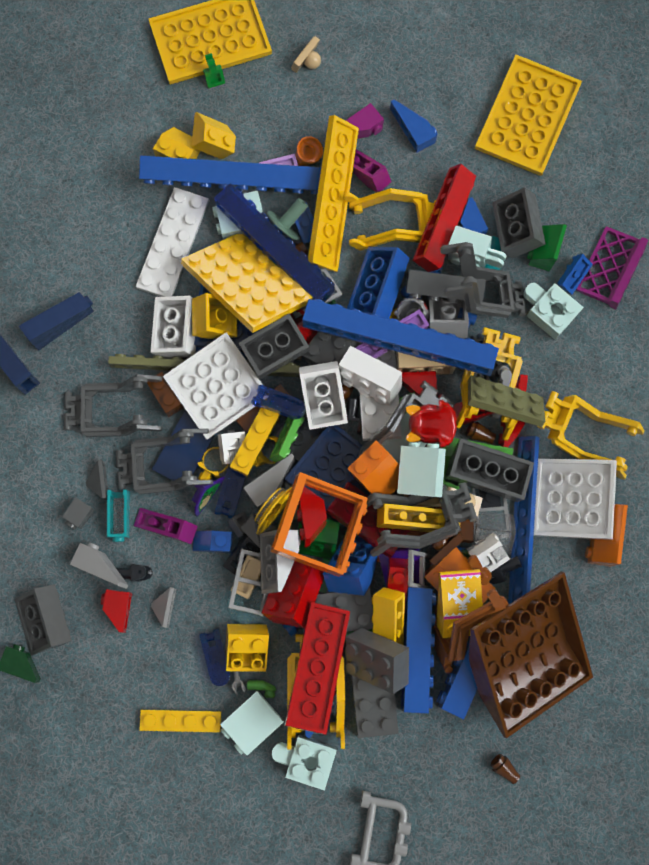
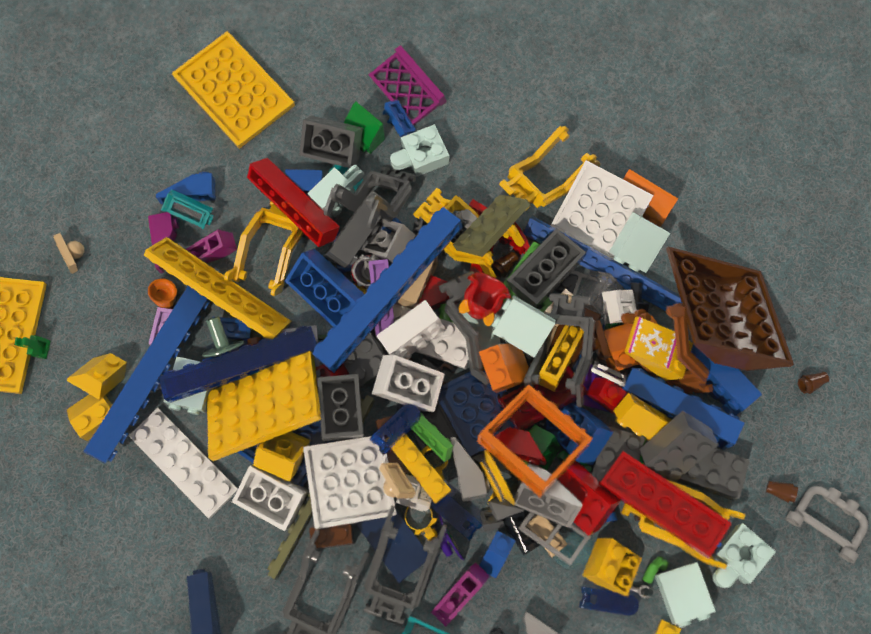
camera: 60 degrees left, 5 degrees down
none -> teal window [161,189,214,229]
none -> tan tile [379,463,416,499]
none -> light aqua brick [609,212,670,273]
none -> reddish brown cone [766,481,798,503]

